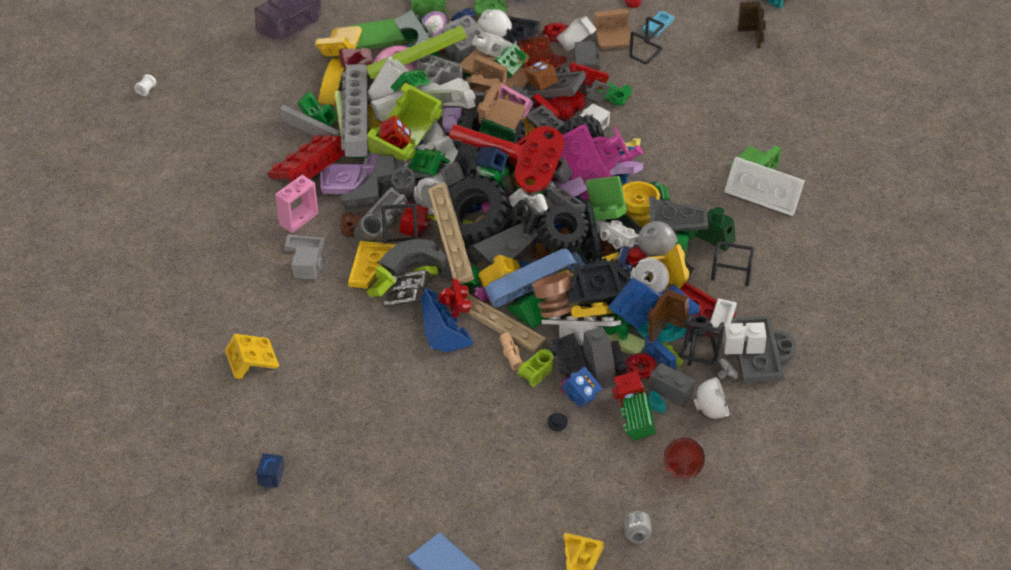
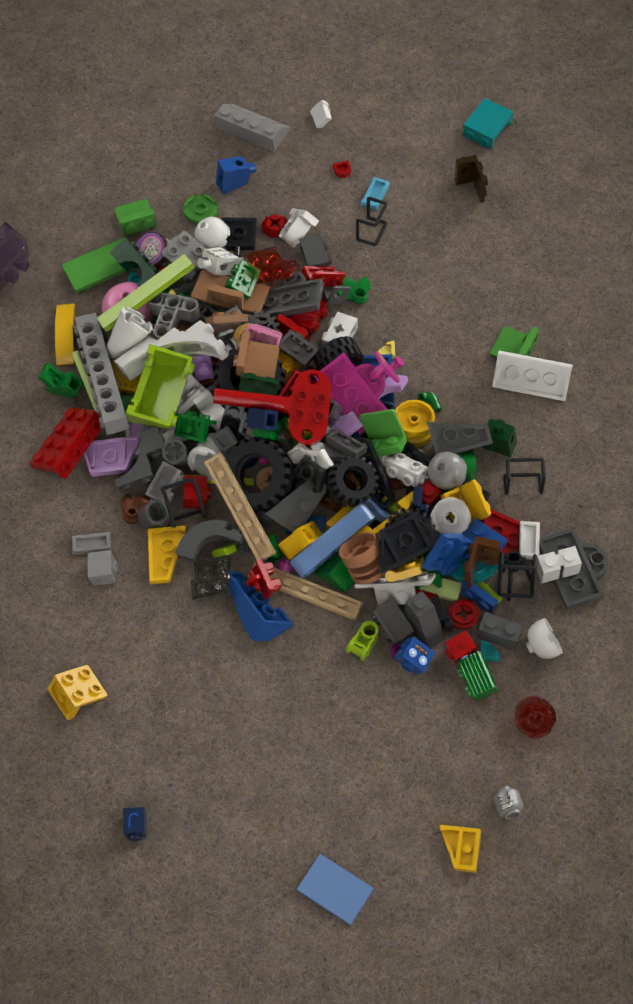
camera: 10 degrees left, 15 degrees up
bright pink window [275,175,318,233] -> none
light grey tile [280,105,340,136] -> none
yellow bracket [315,26,362,57] -> none
dark red tile [338,48,373,67] -> none
lime tile [366,265,396,297] -> none
red head [380,115,411,150] -> none
green bracket [390,70,431,92] -> none
clear blue arm [451,7,475,22] -> none
light nougat pin [499,333,523,371] -> none
dark orange head [524,60,558,91] -> none
black plate [547,413,568,431] -> none
medium nougat bracket [594,9,630,49] -> none
light grey plant [717,358,739,380] -> none

